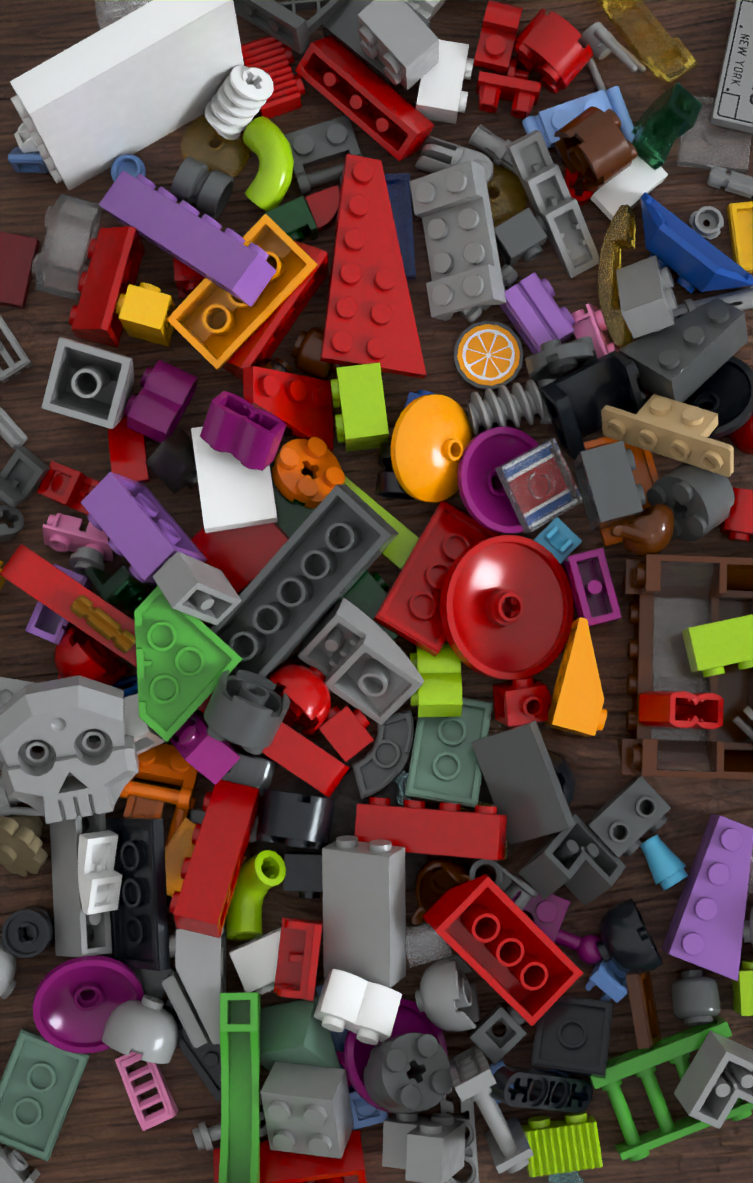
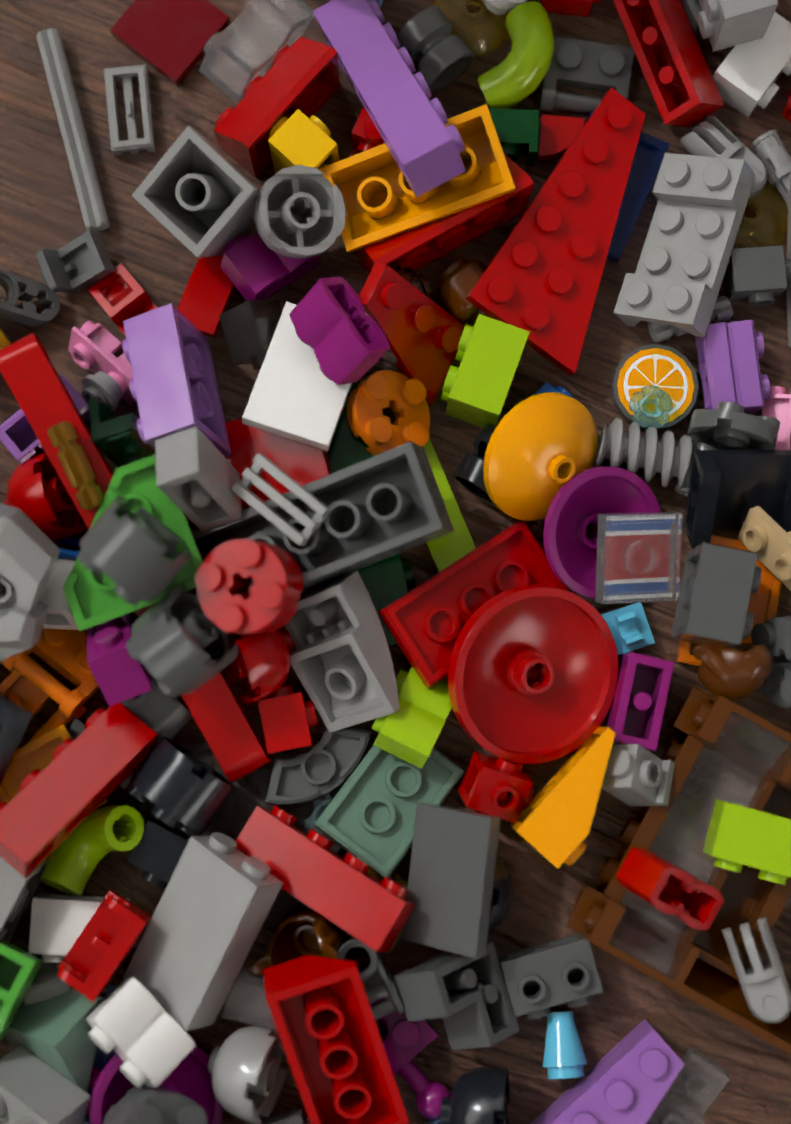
camera: 30 degrees right, 0 degrees up
none -> light grey tile [24,962,70,1006]
none -> dark grey brick [77,496,191,606]
none -> red brick [195,539,303,634]
none -> light grey tile [231,453,332,546]
none -> light grey cylinder [253,165,346,259]
none -> light grey brick [601,744,675,806]
none -> clear light blue plate [629,385,673,428]

